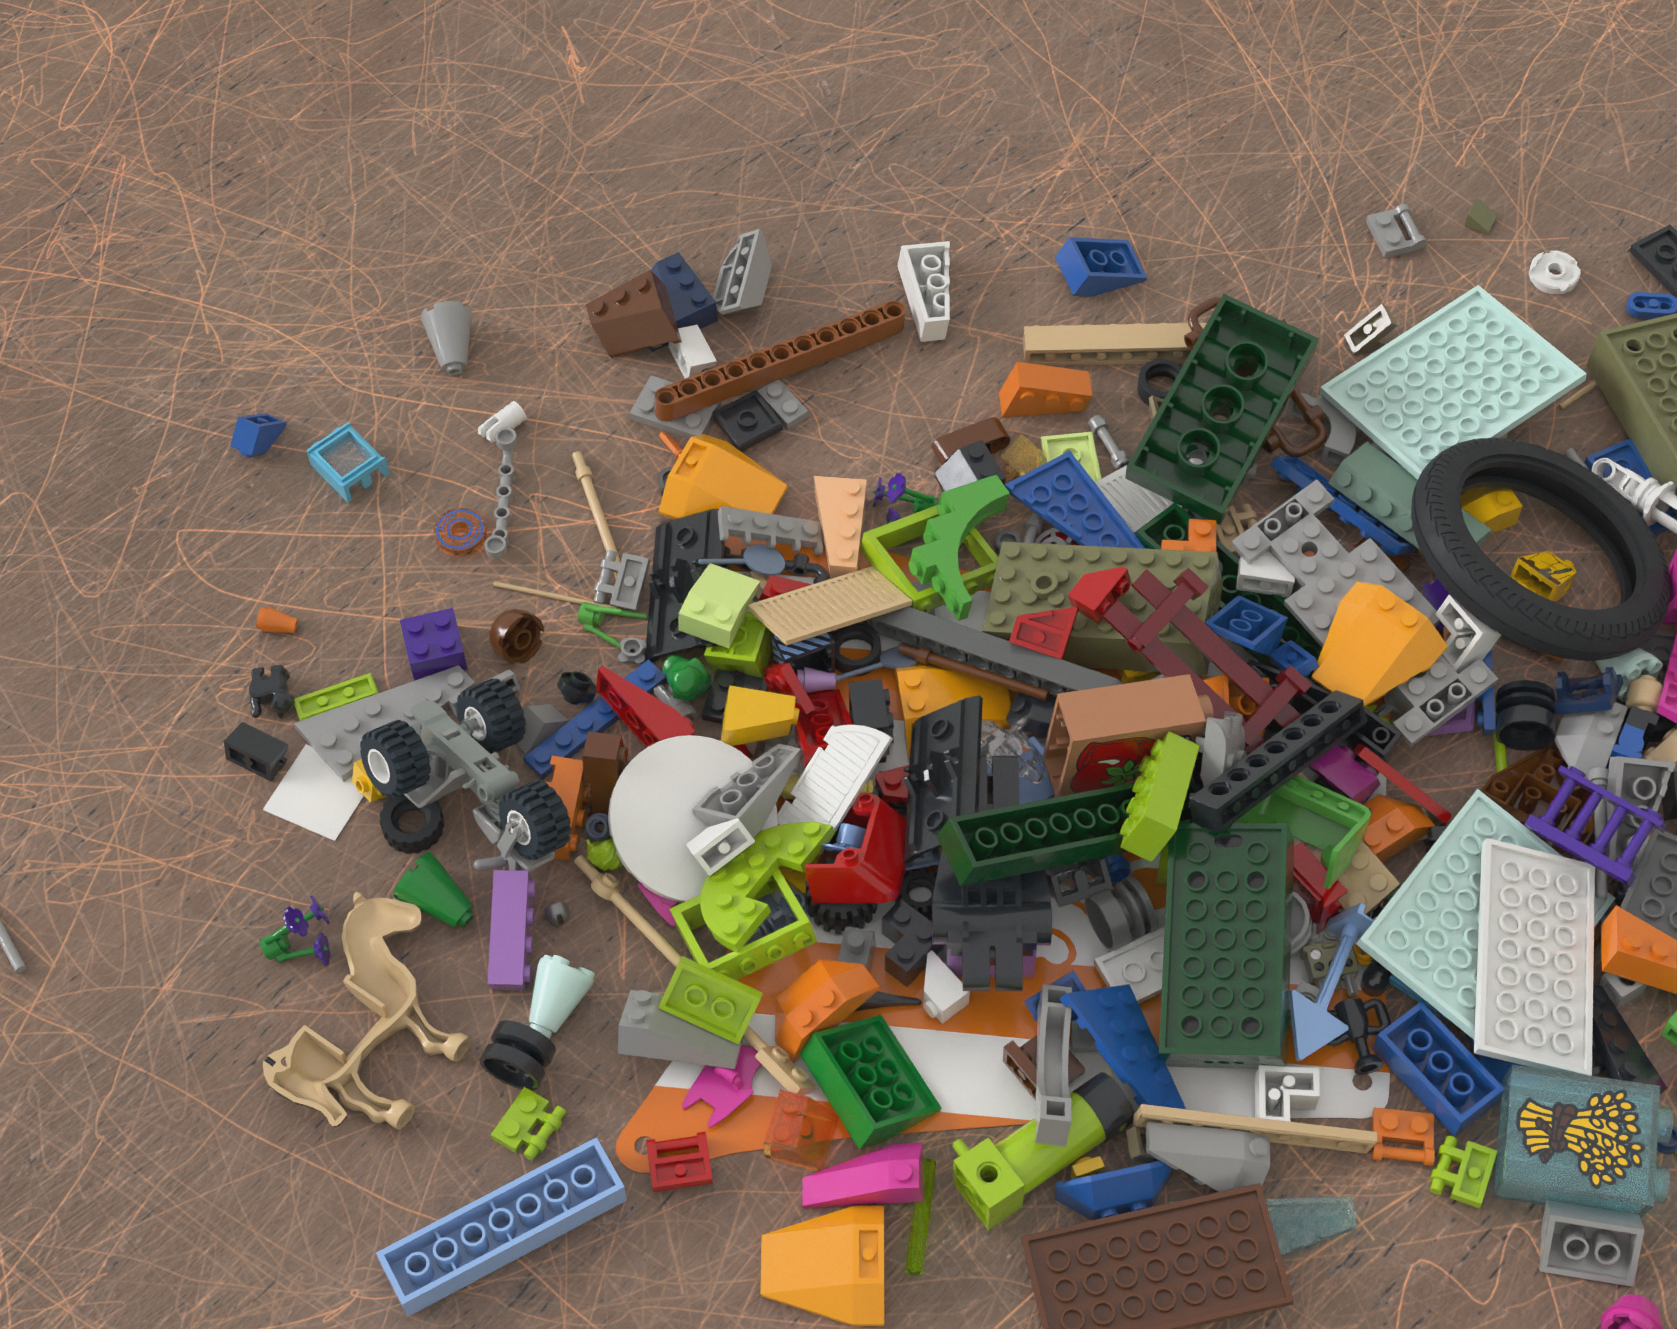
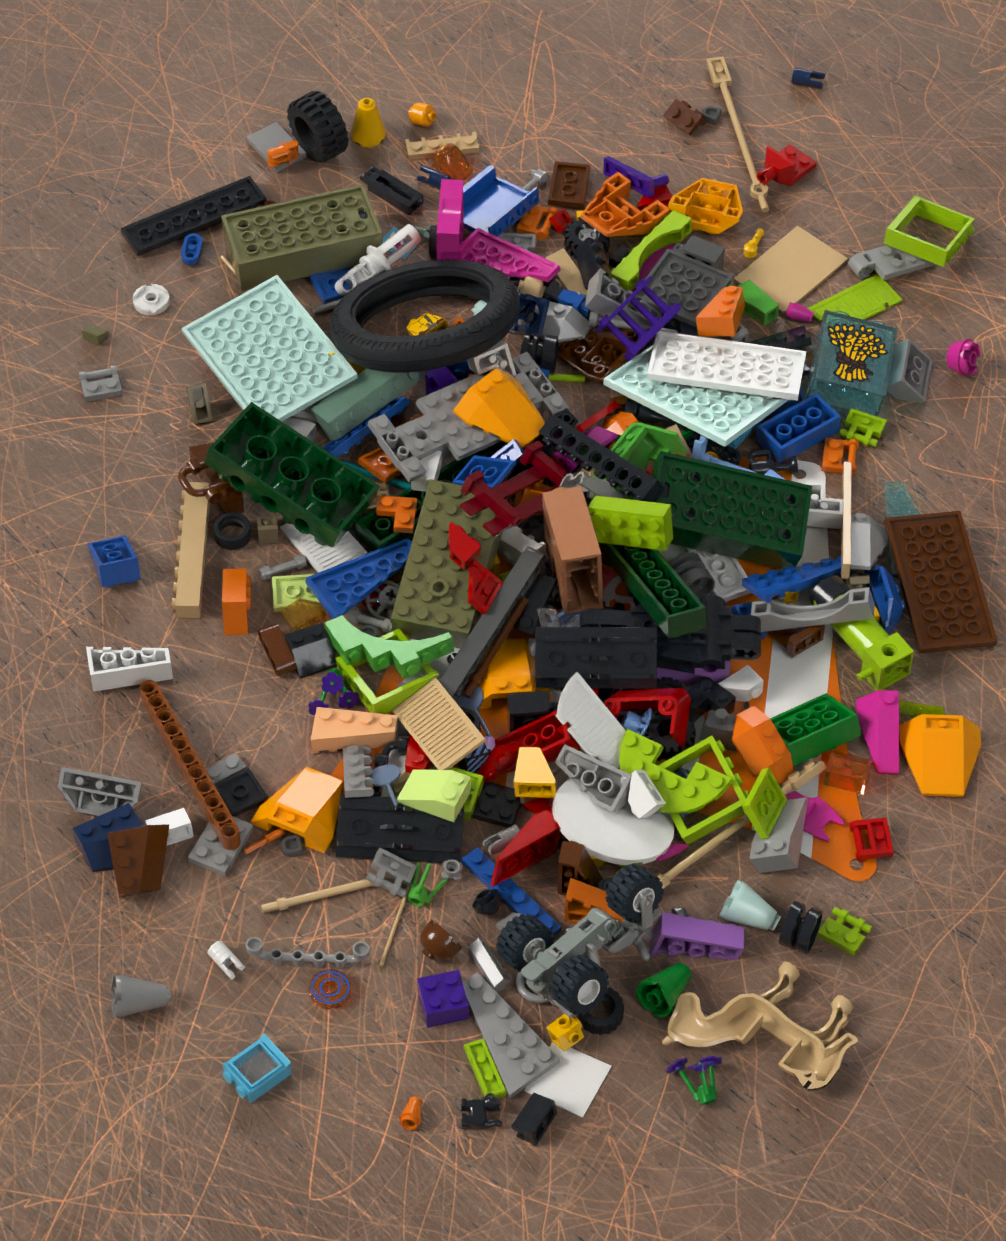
camera: 90 degrees left, 5 degrees down
blue slope [230,413,287,457] -> none
light blue brick [376,1137,627,1317] -> none
green animal [662,655,712,700] -> none

